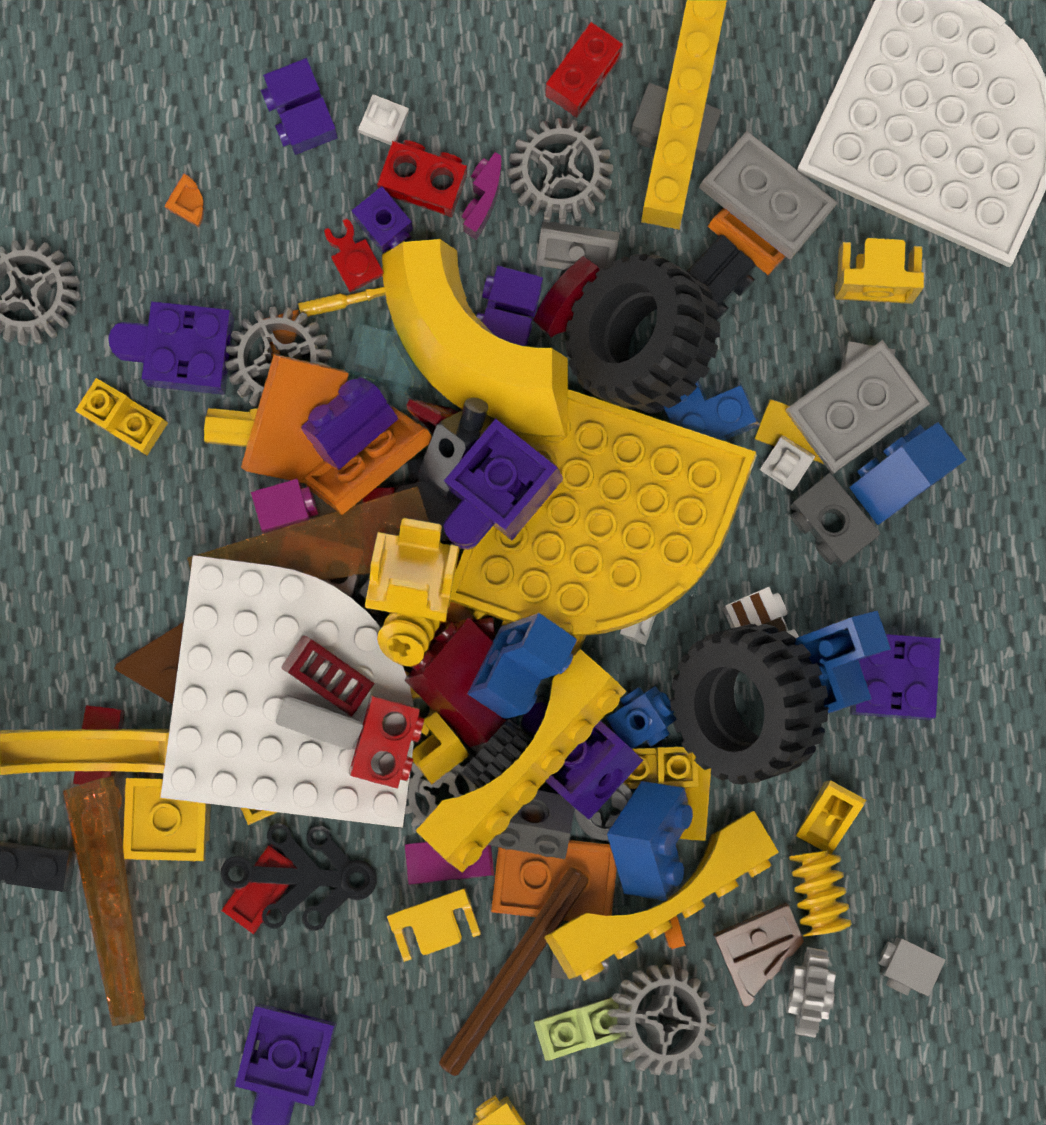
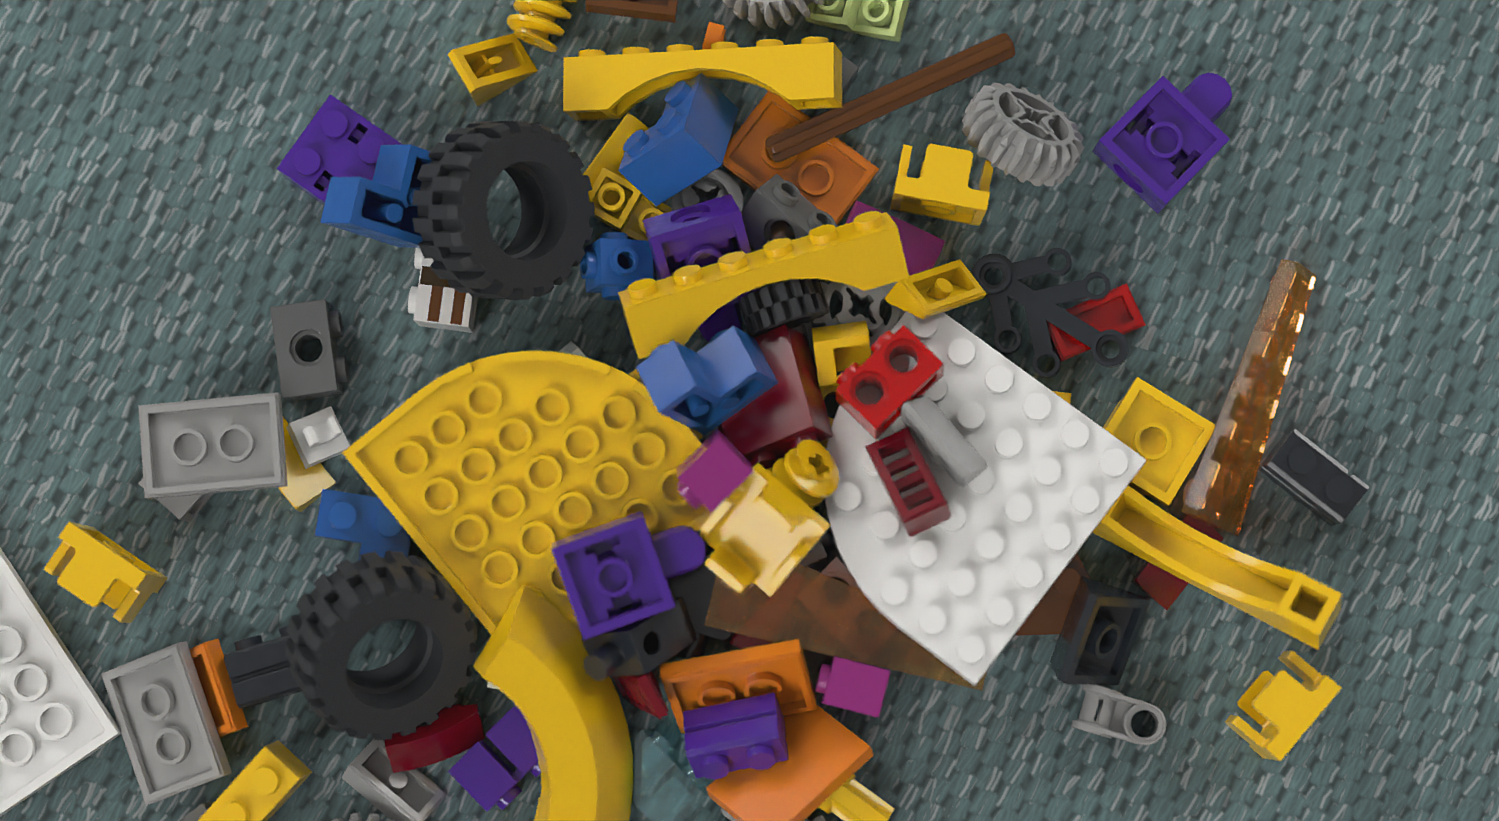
camera: 145 degrees left, 0 degrees up
blue brick [849,422,967,525] -> none
none -> magenta brick [677,429,753,513]
none -> yellow slope [884,259,986,319]
none -> light grey gear [962,82,1084,187]
none -> black slope [1050,576,1151,685]
none -> light grey piece [1071,684,1166,745]

